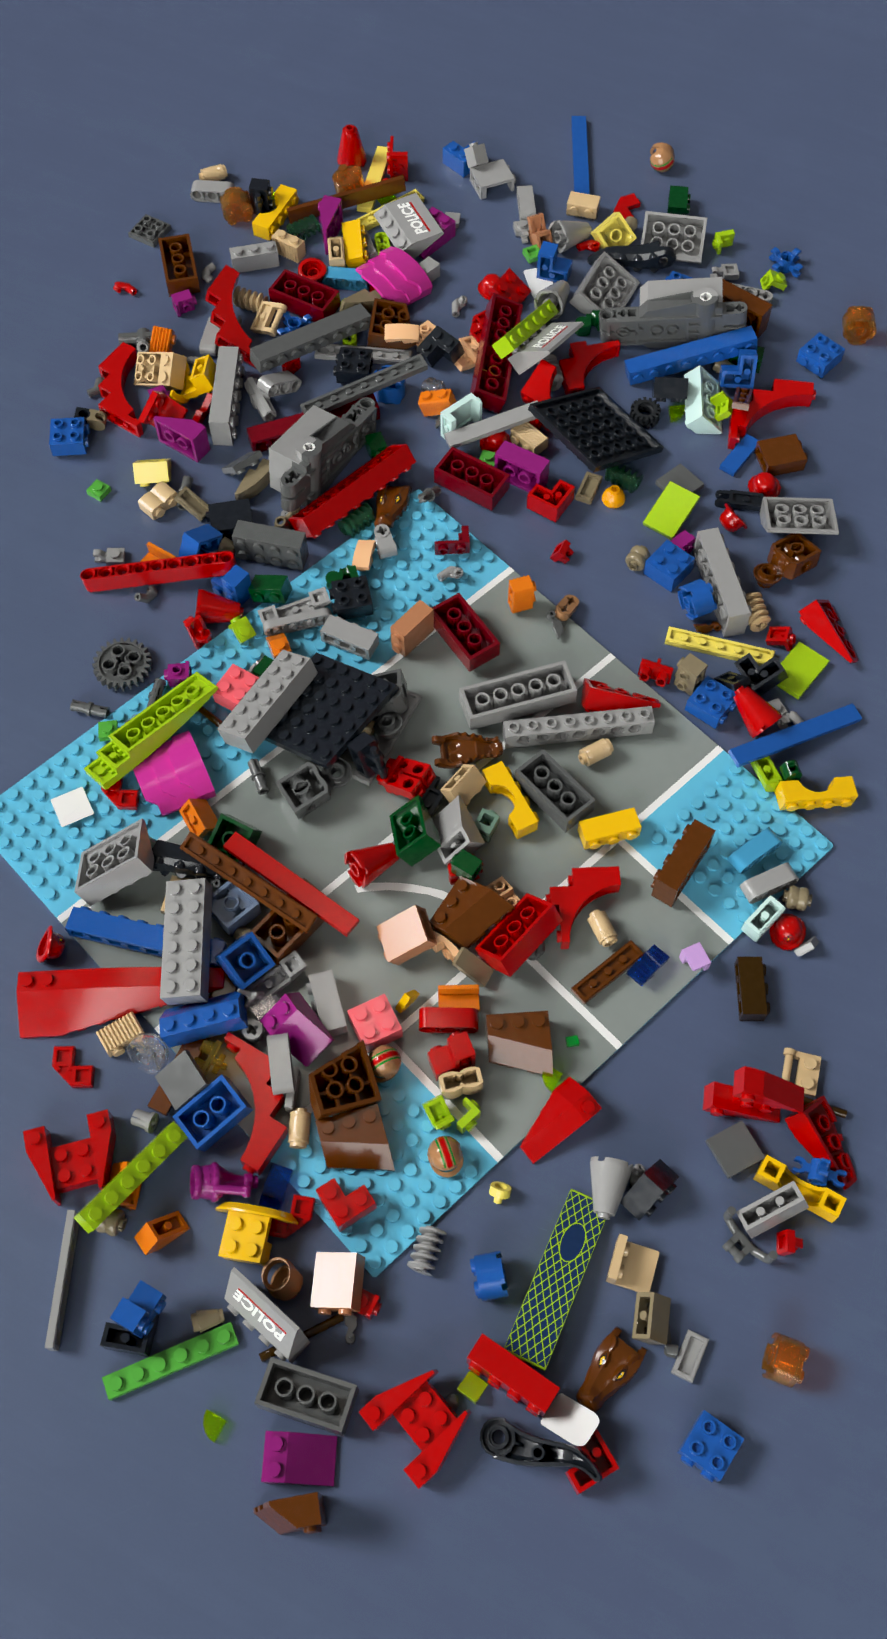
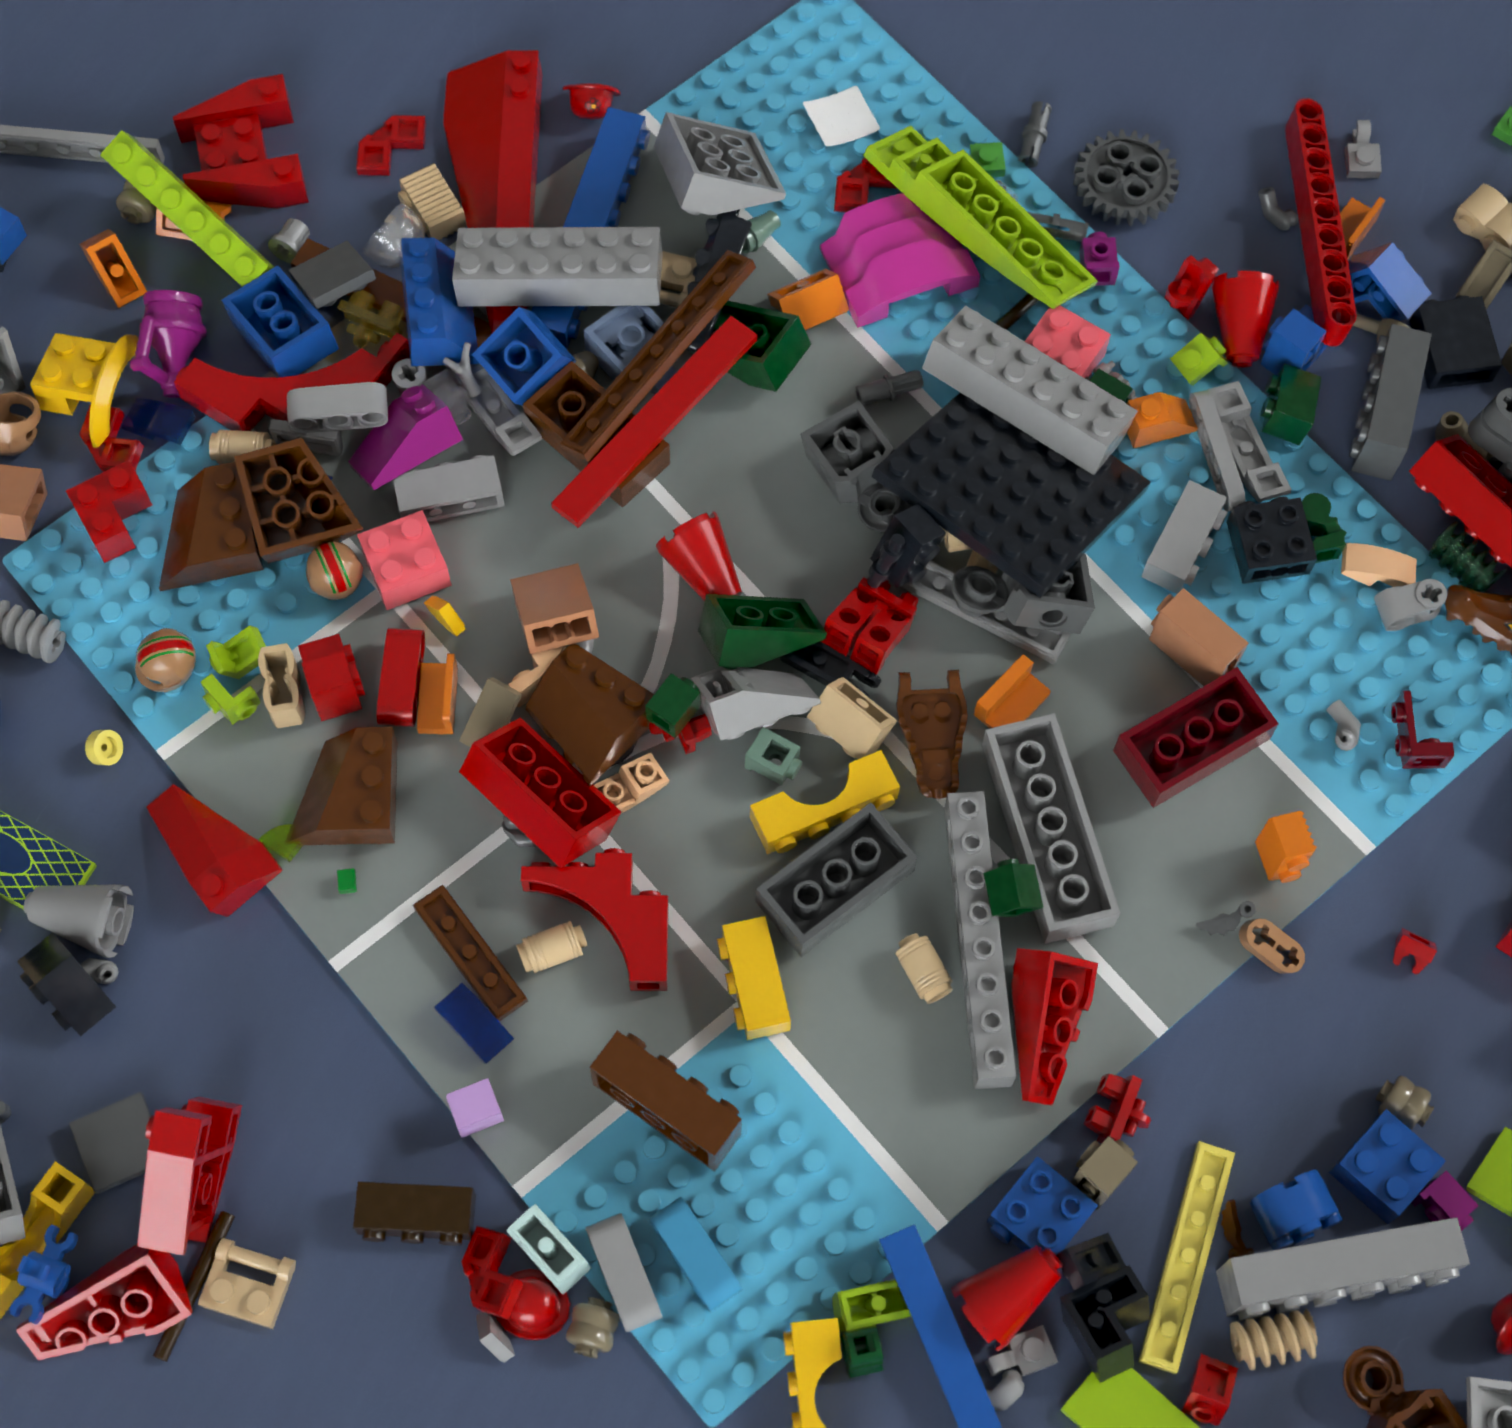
camera: 90 degrees right, 5 degrees up
none -> red tile [461,1226,524,1320]
none -> orange panel [973,654,1051,728]
none -> dark green brick [983,859,1044,917]

